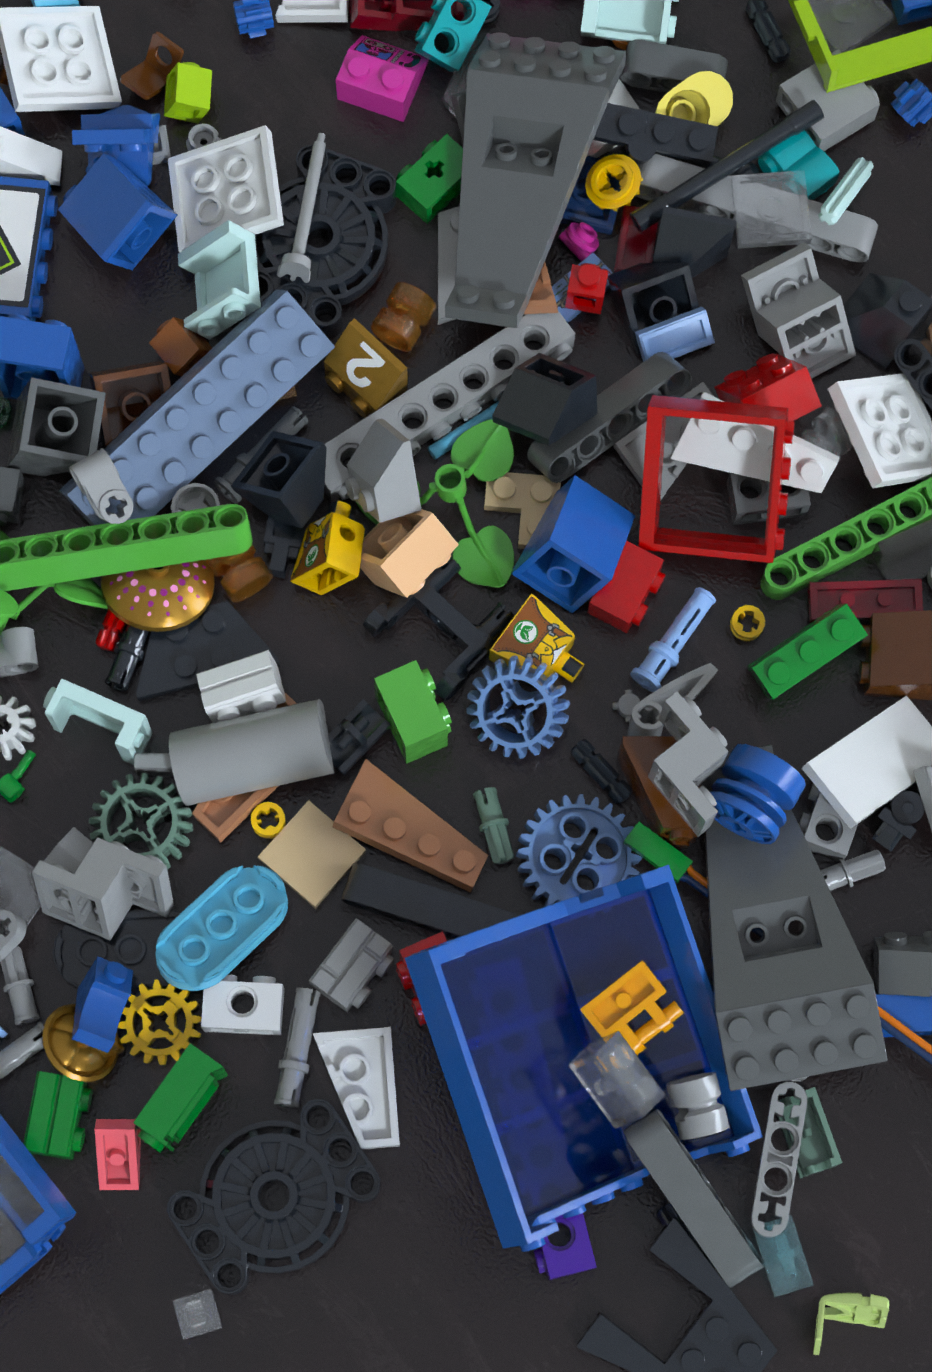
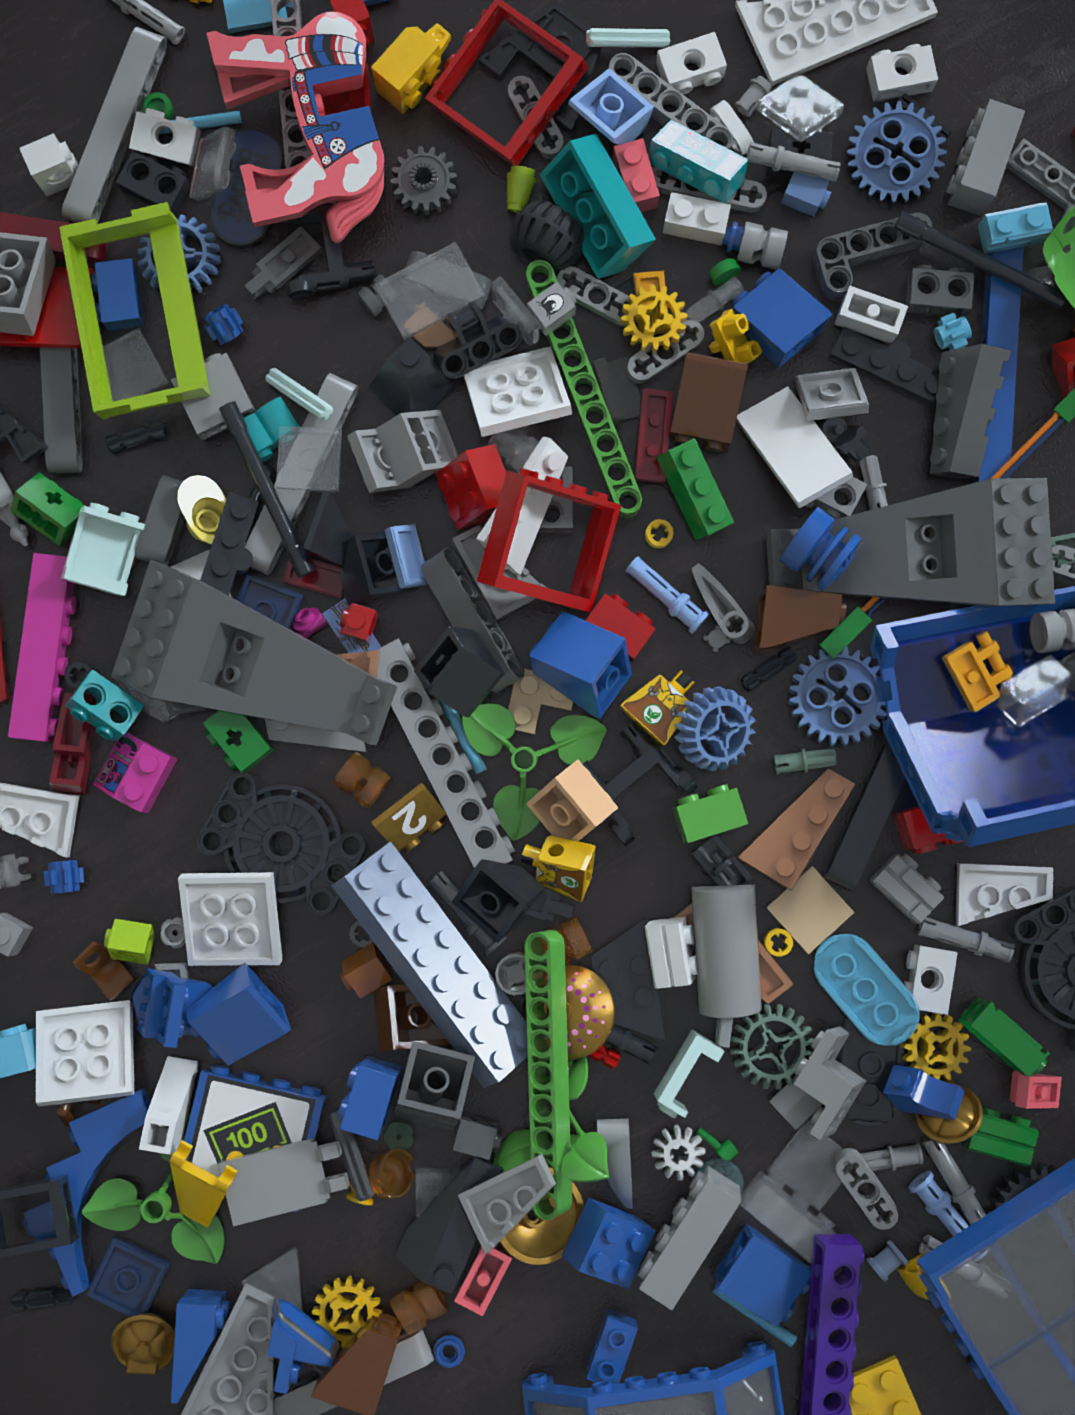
camera: 80 degrees left, 10 degrees up
light grey piece [69,448,133,524] -> none
light aqua panel [178,220,261,340] -> none
light grey piece [277,133,326,283] -> none
light grey slope [345,418,422,523] -> none
yellow gear [585,154,643,212] -> none
light grey bracket [648,691,729,837] -> none

